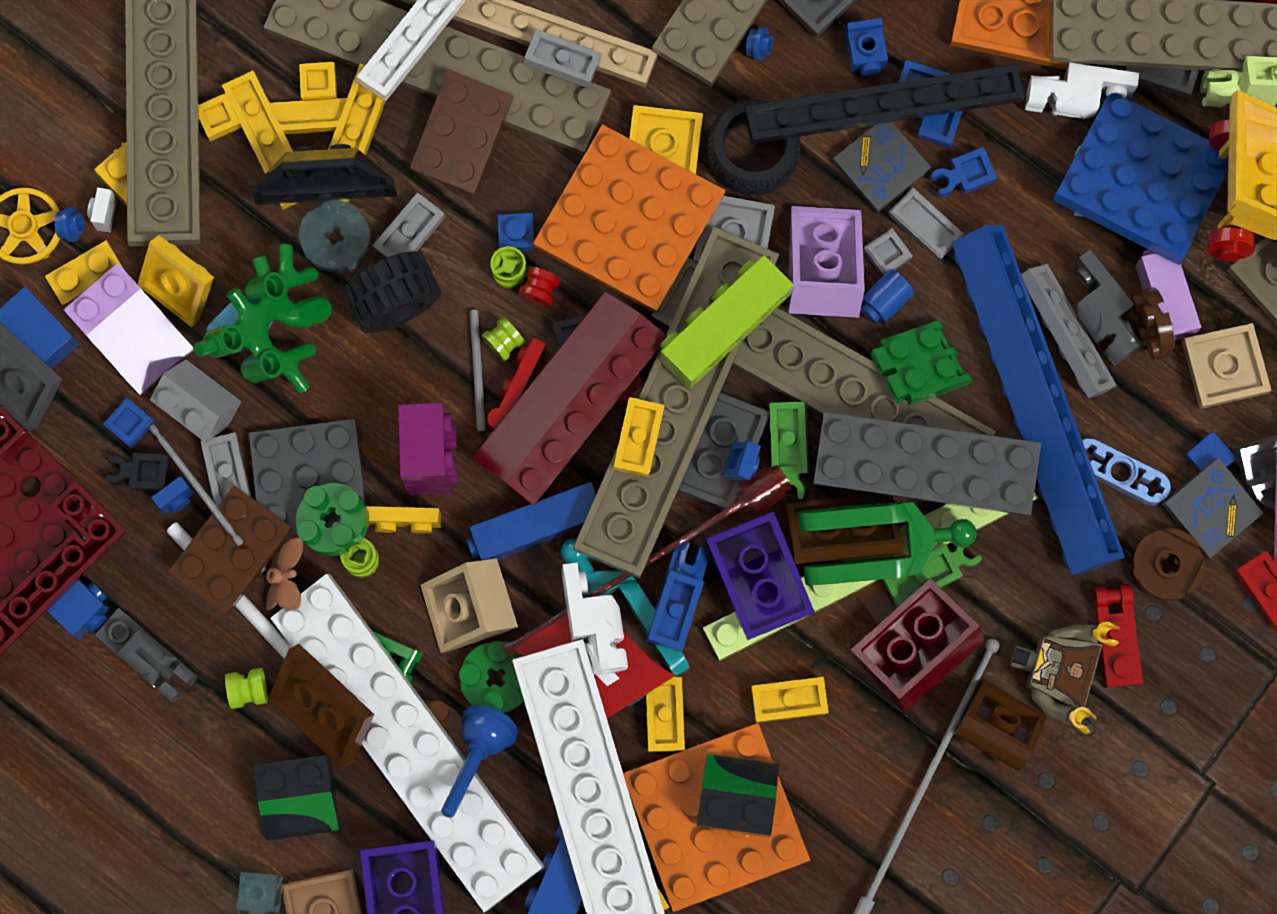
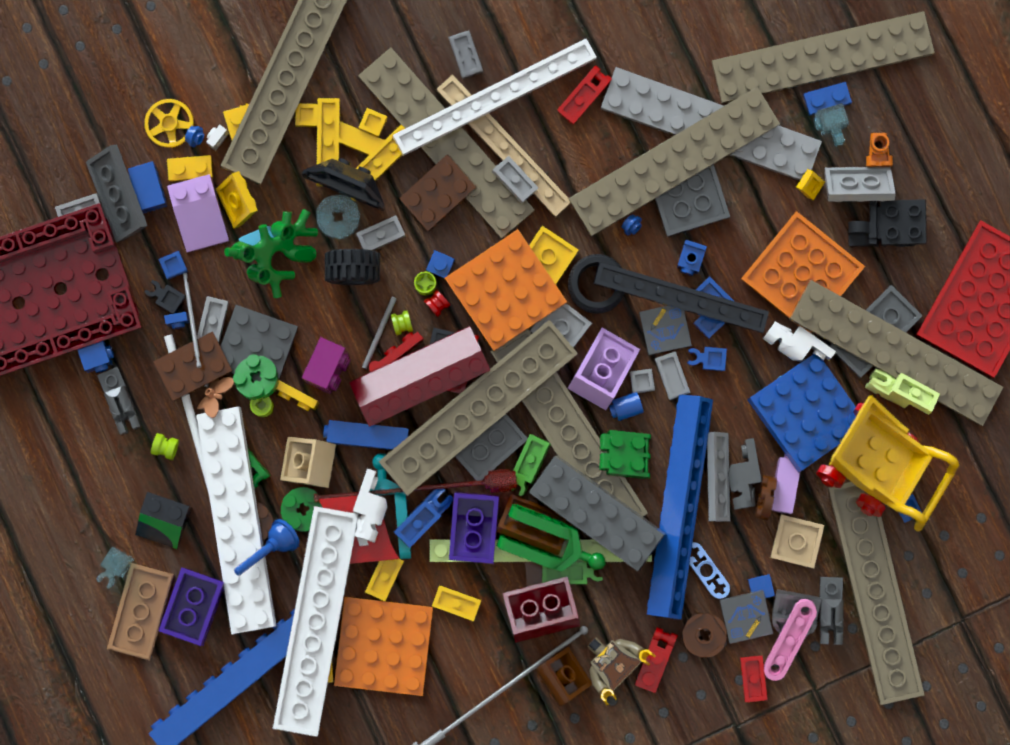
camera: 30 degrees right, 5 degrees up
light grey brick [150,360,242,443] -> none
reddish brown plate [268,644,375,769] -> none
yellow plate [613,397,665,477] -> none
lime brick [659,255,794,390] -> none
black slope [696,754,779,838] -> none
blue plate [722,441,761,481] -> none

